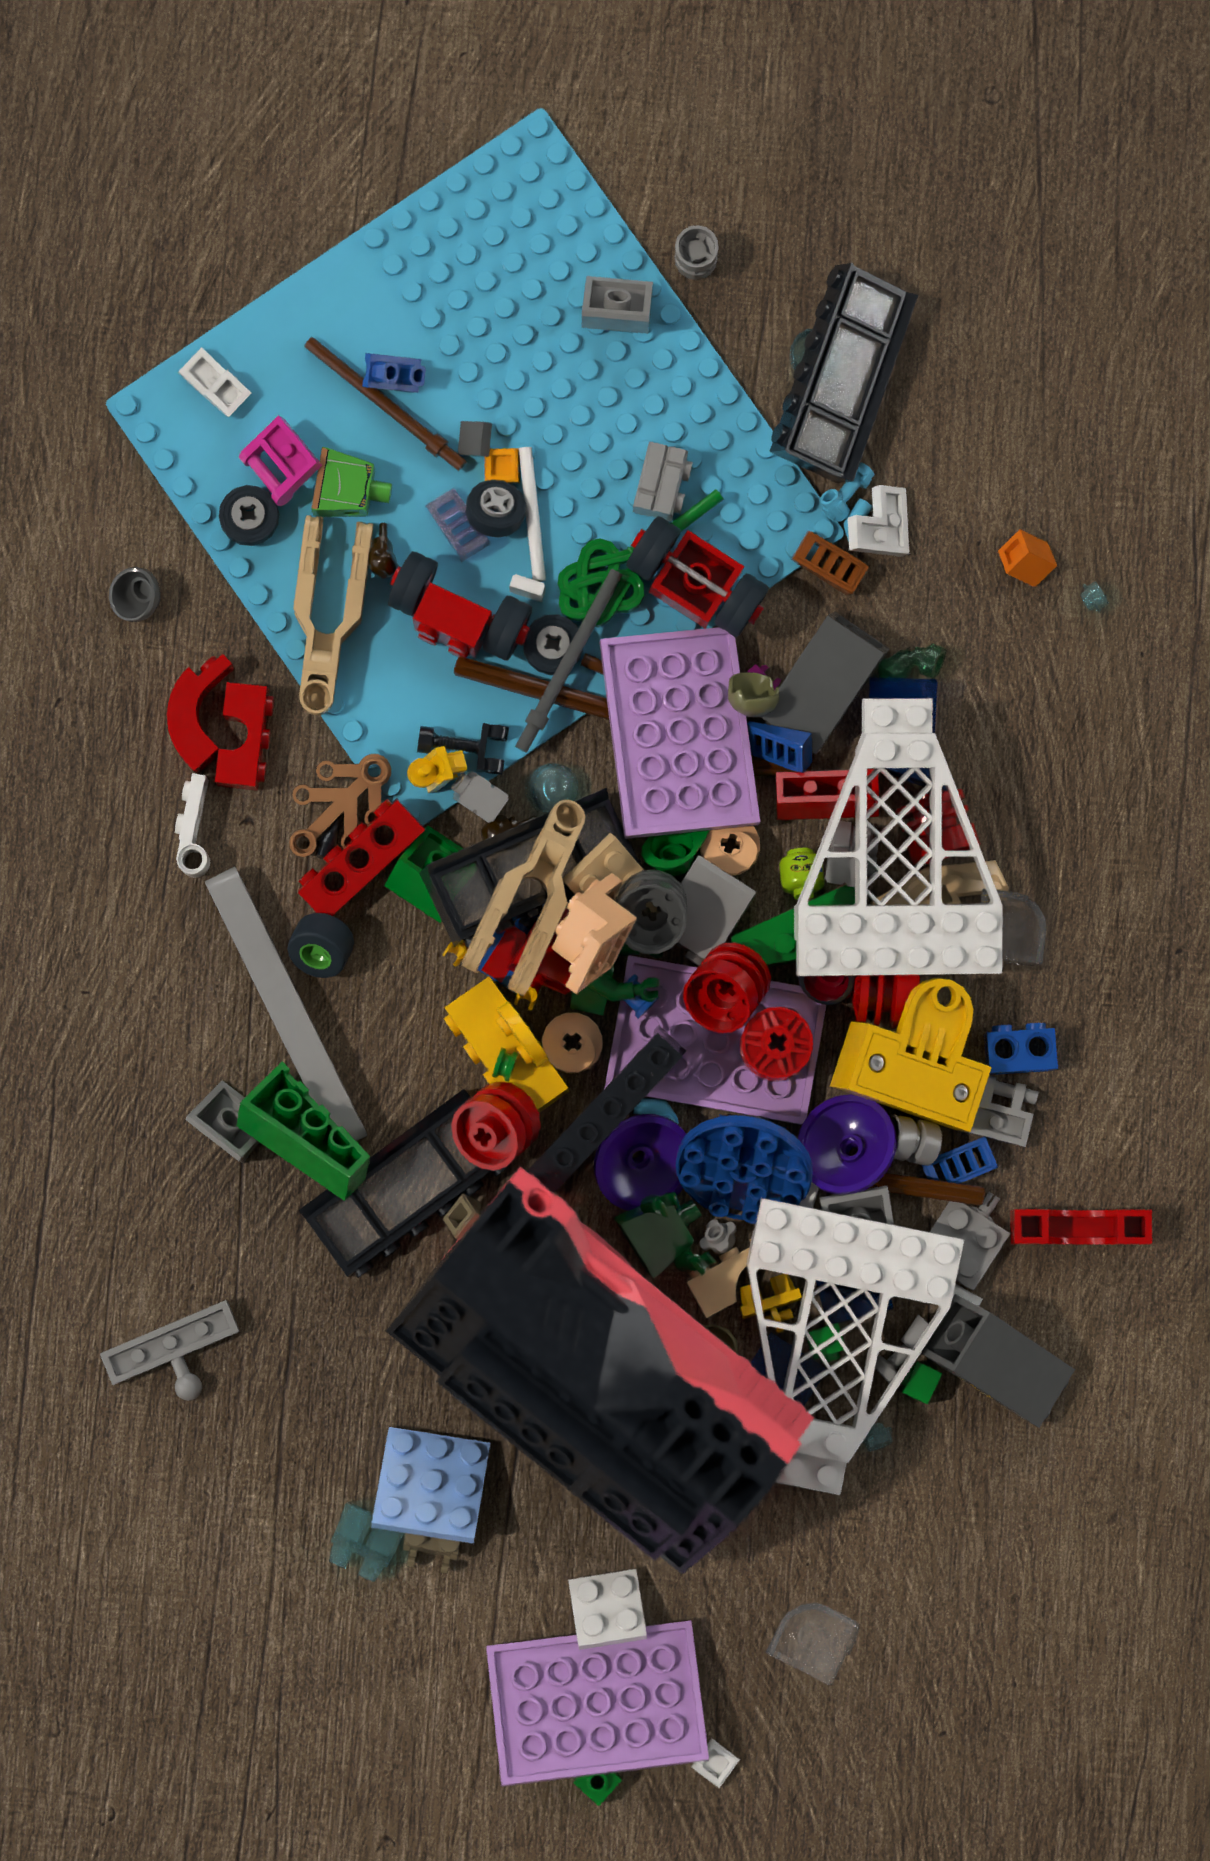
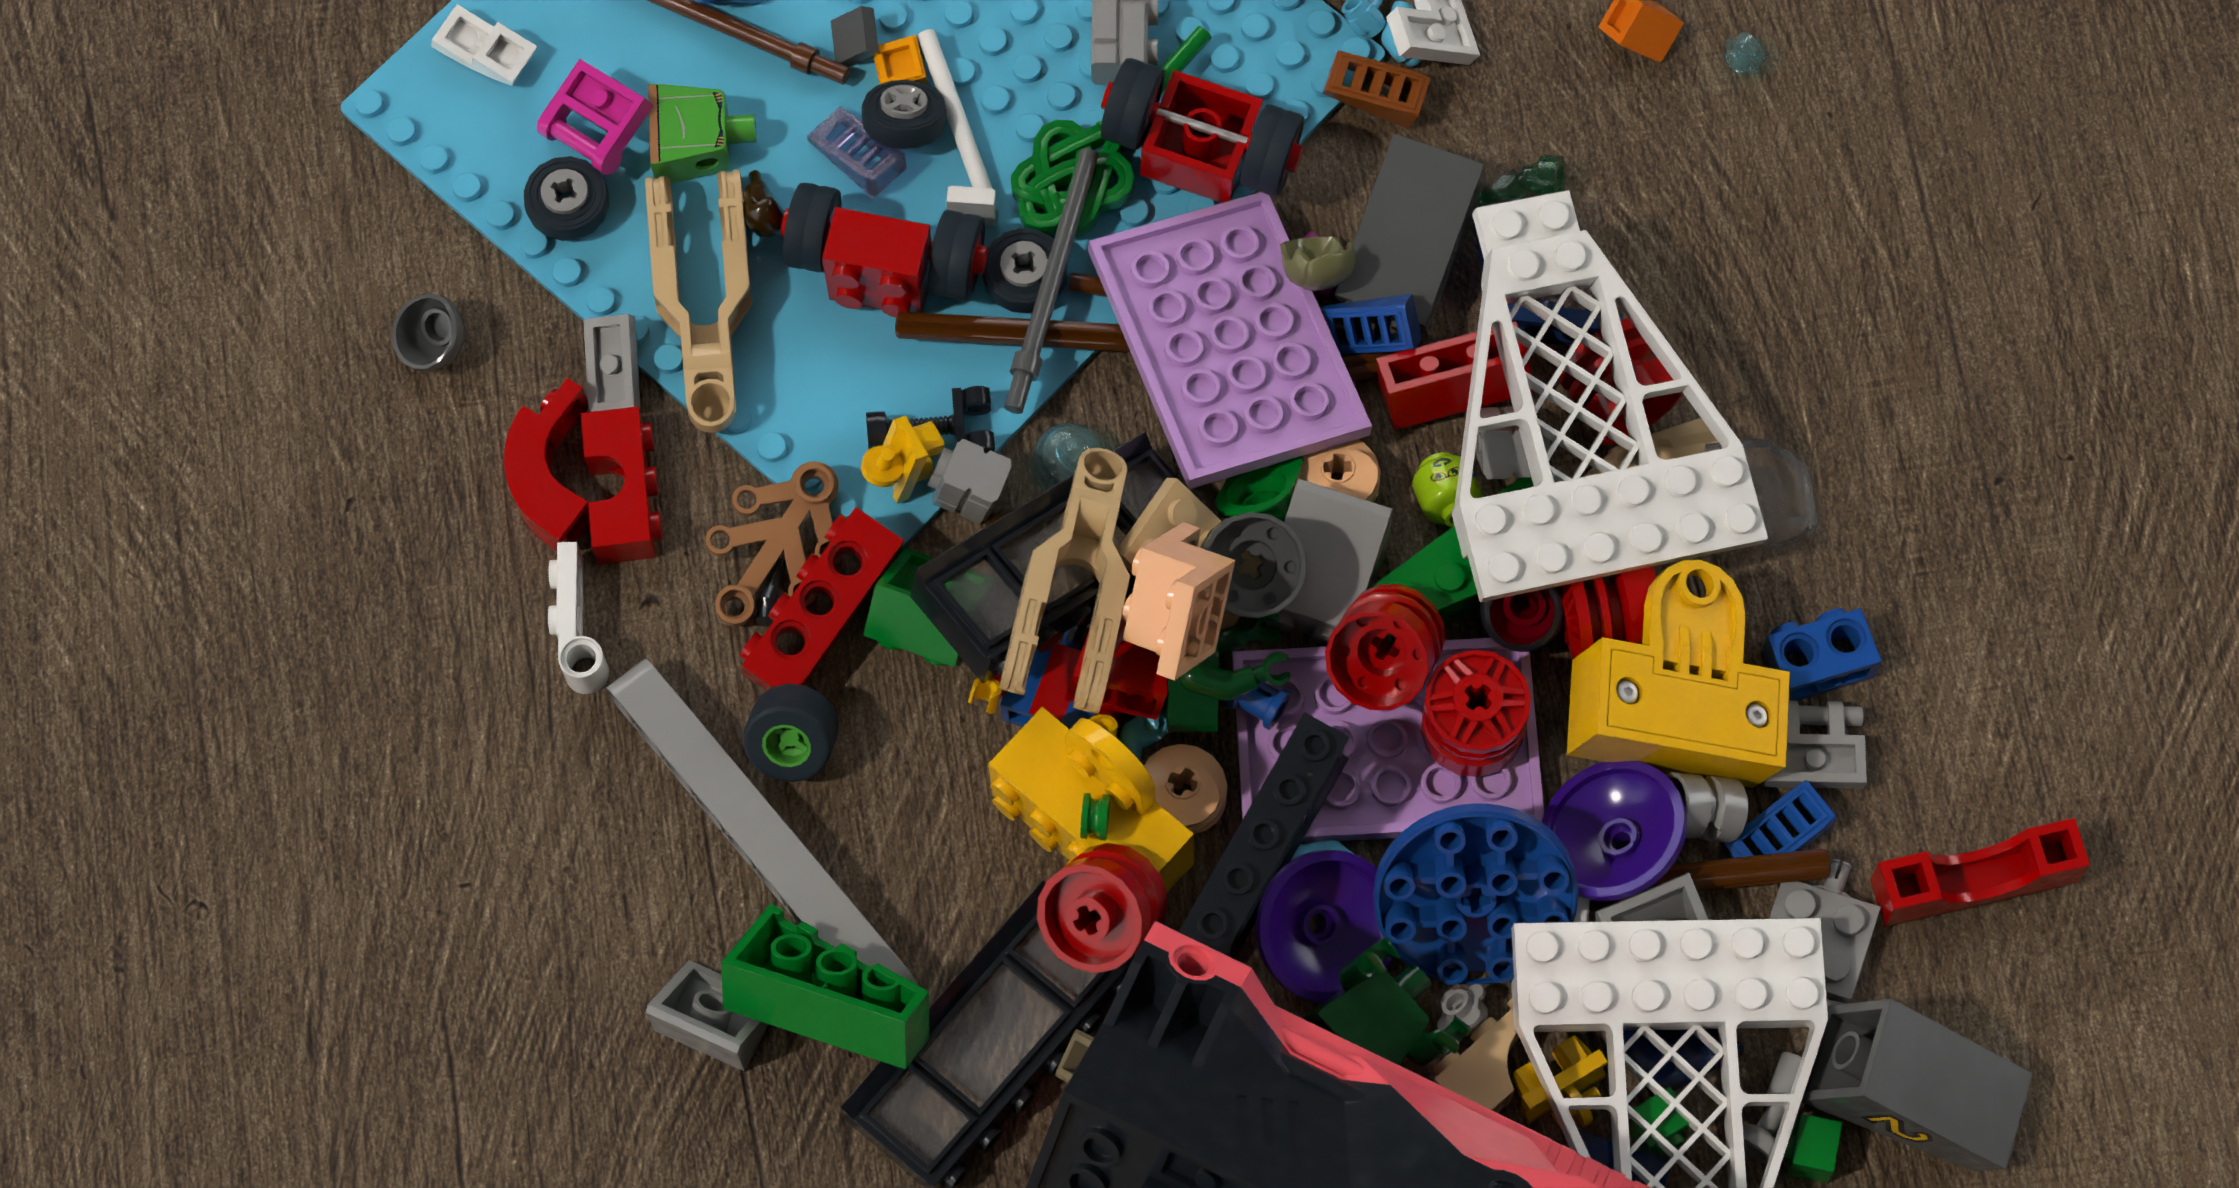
camera: 10 degrees left, 15 degrees down
none -> light grey plate [583,314,641,412]
none -> medium azure arm [1119,709,1168,762]

